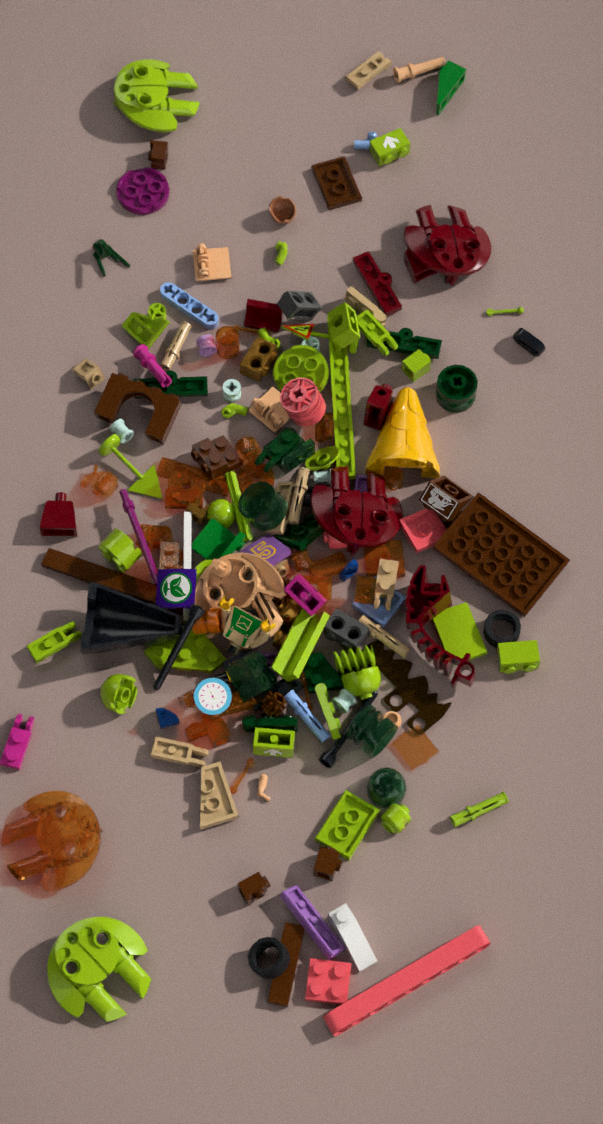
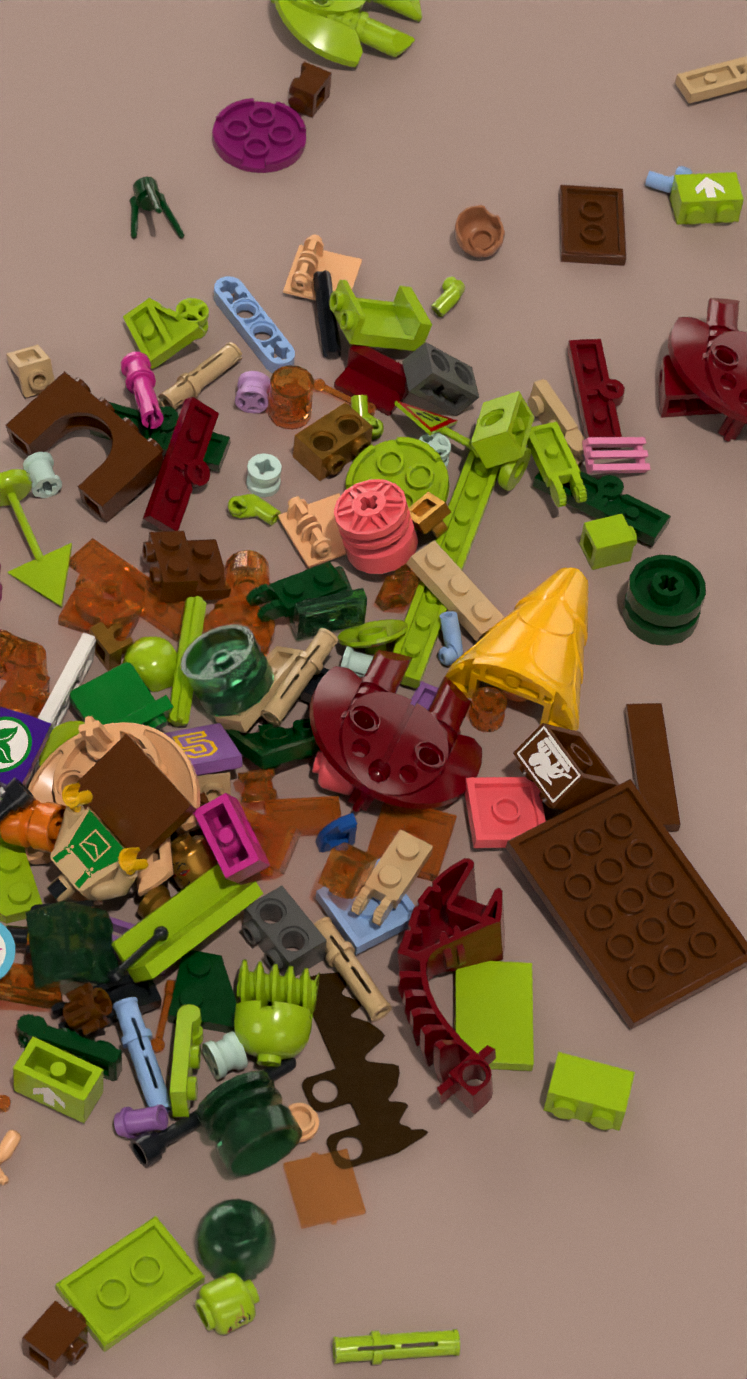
camera: 15 degrees right, 10 degrees down
dark red torso [363,384,393,431] -> none
black tyre [483,609,521,648] -> none
none -> reddish brown tile [76,734,197,859]
none -> black hinge [107,926,169,983]
none -> medium lavender pin [114,1104,168,1139]
none -> dark red hinge [143,396,219,531]
none -> black axle [313,270,341,359]
none -> lime panel [329,280,432,351]
none -> tan plate [406,540,504,641]
none -> pearl gold tile [409,492,451,538]
none -> light blue arm [438,611,464,666]
none -> bright pink tile [582,437,651,474]
none -> reddish brown tile [625,703,681,832]

